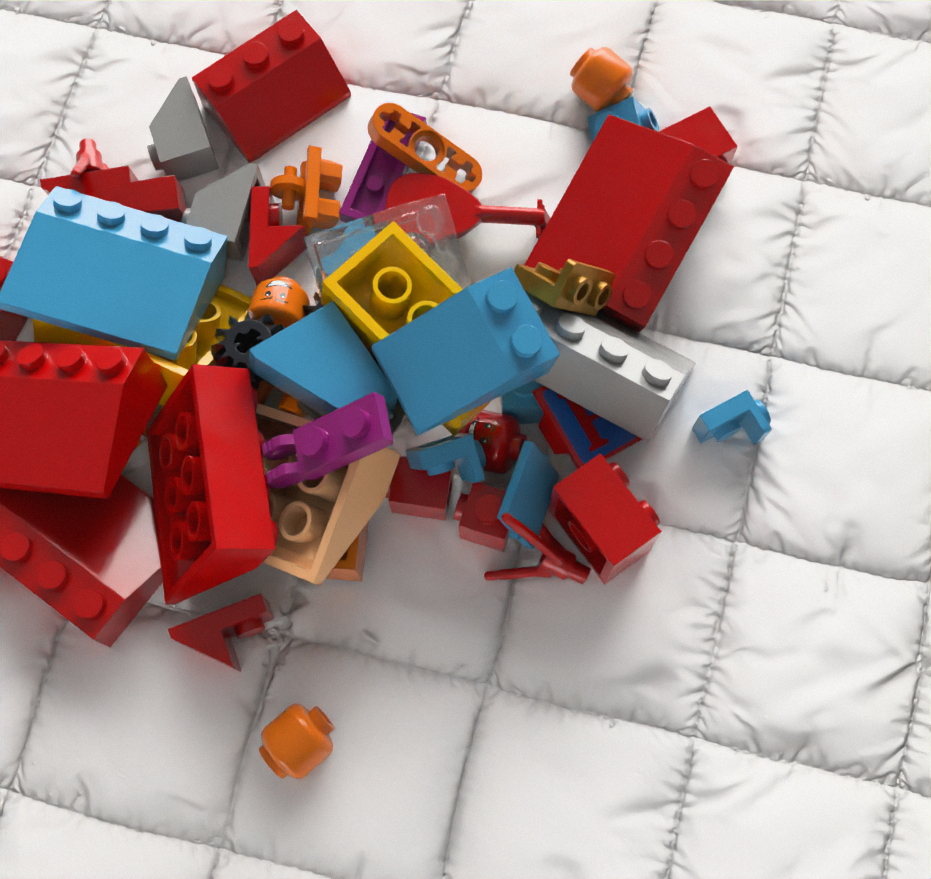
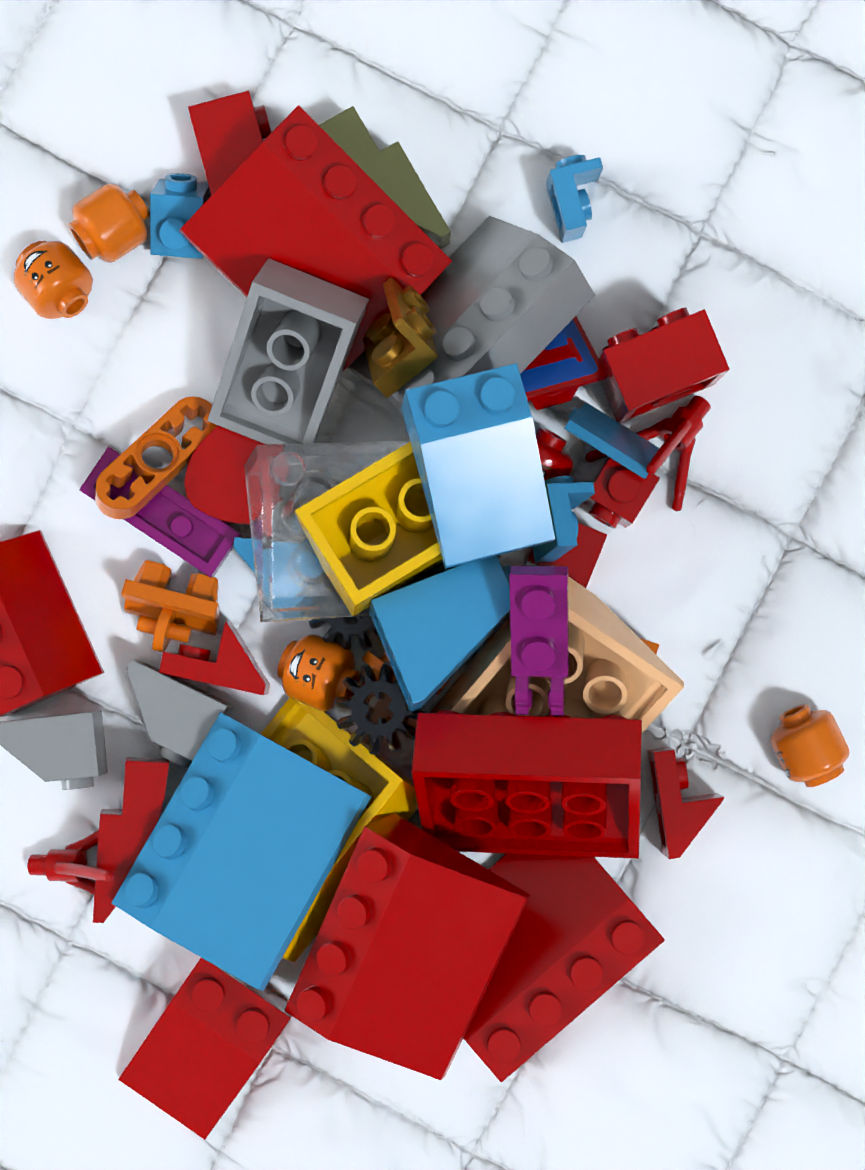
camera: 80 degrees left, 15 degrees up
none -> orange head [13,240,93,319]
none -> light grey slope [207,258,369,461]
none -> olive slope [319,106,451,249]

